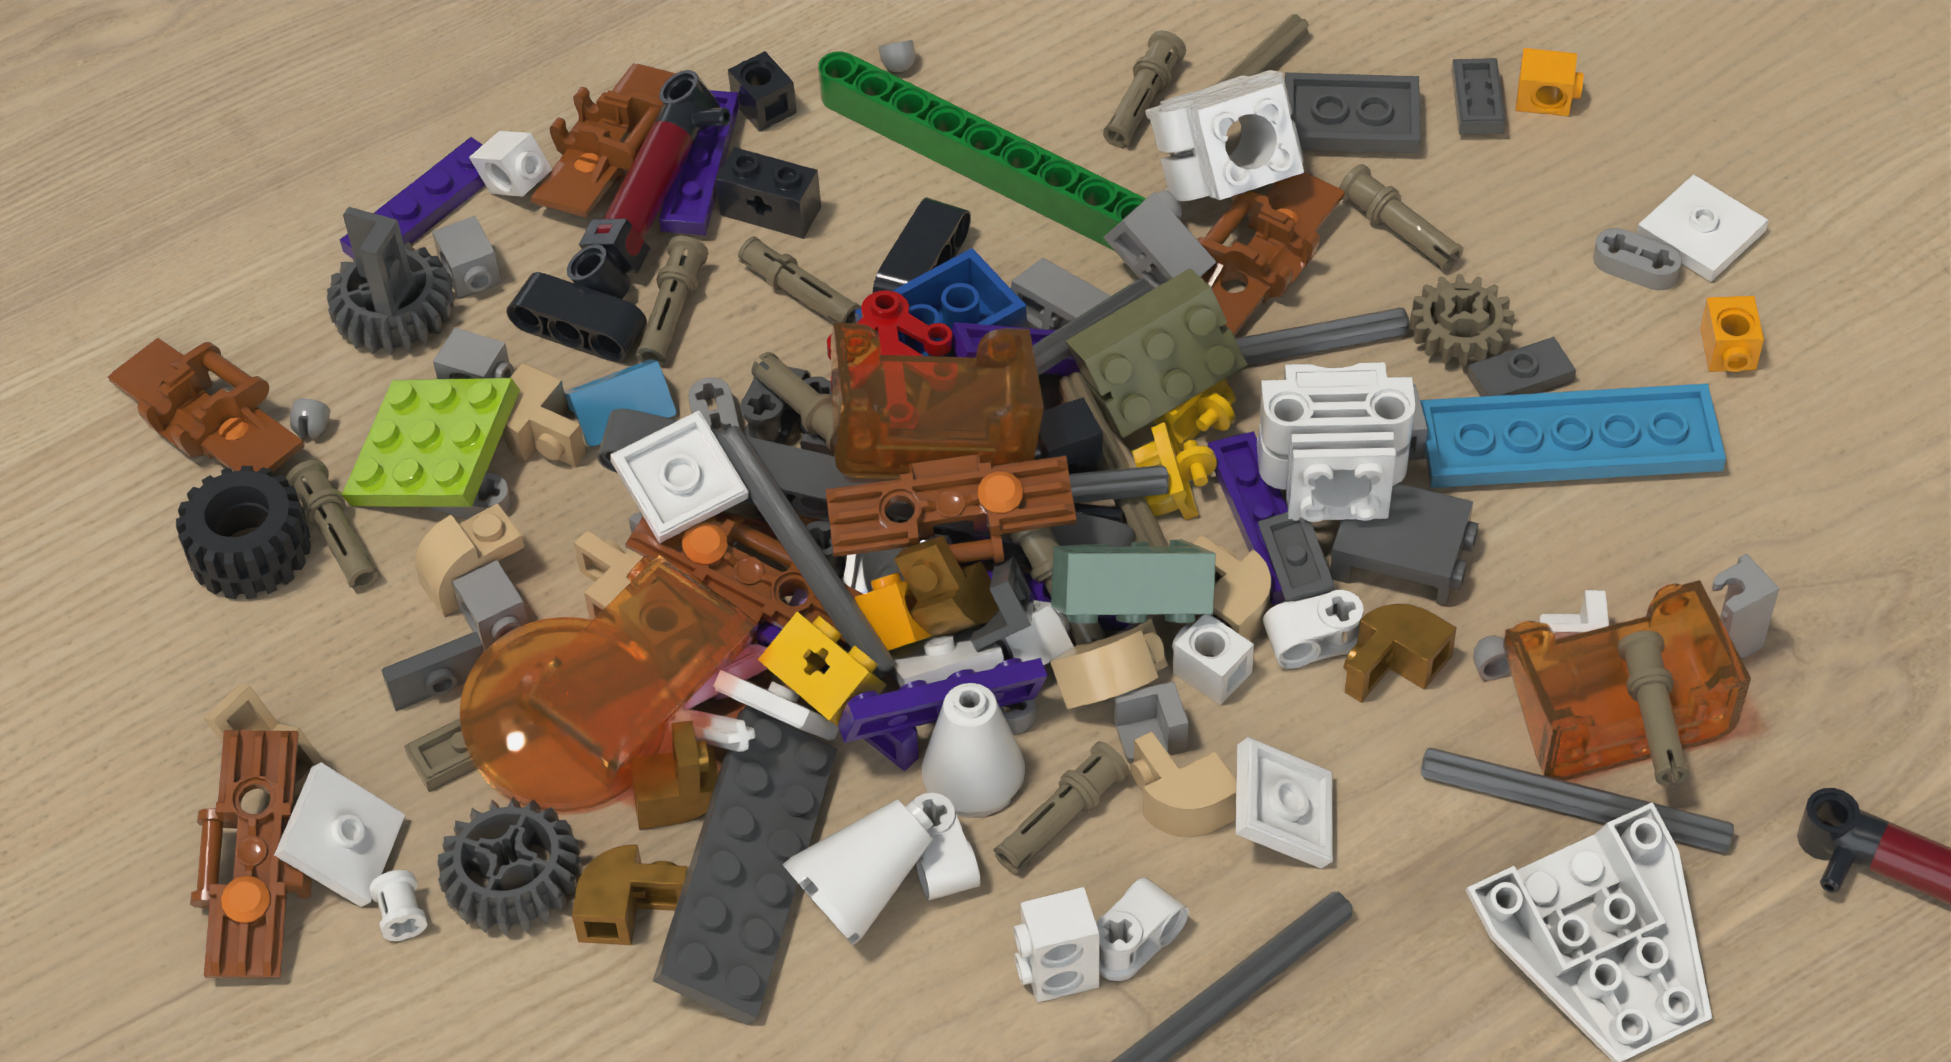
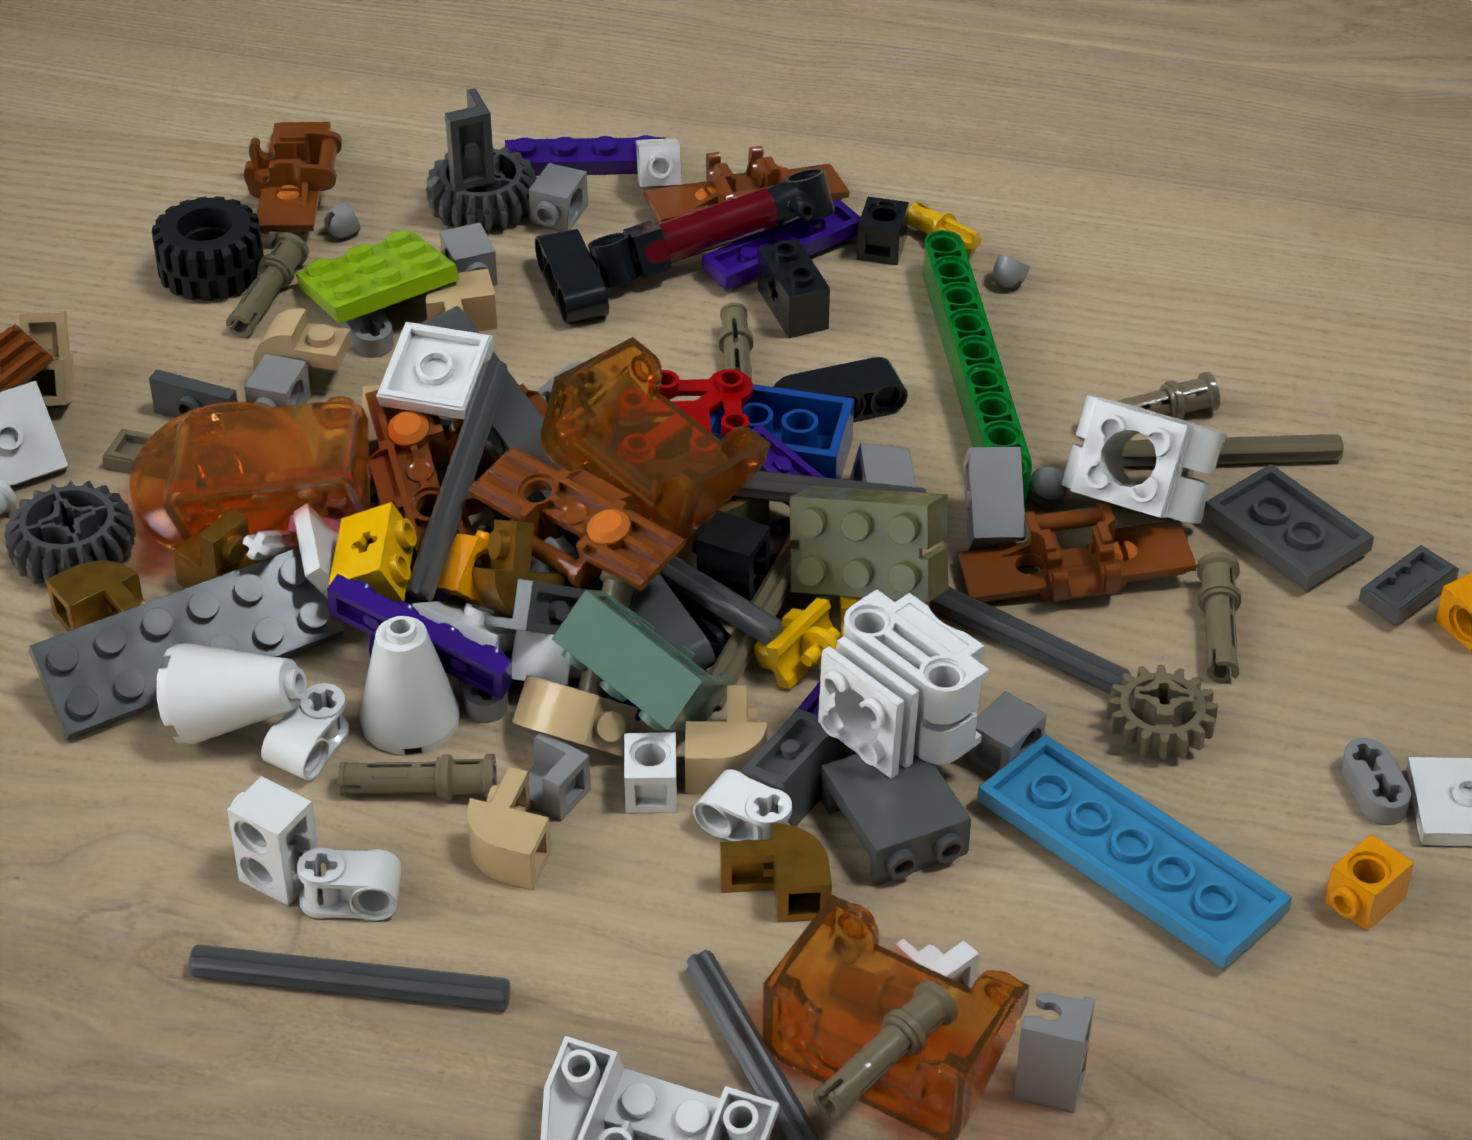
camera: 45 degrees right, 10 degrees down
dark azure panel [564,359,676,447] -> none
dark tan pin [636,235,709,366] -> none
white plate [1236,737,1333,869] -> none
dark grey plate [1467,337,1576,397] -> none
none -> yellow axle [908,201,981,254]

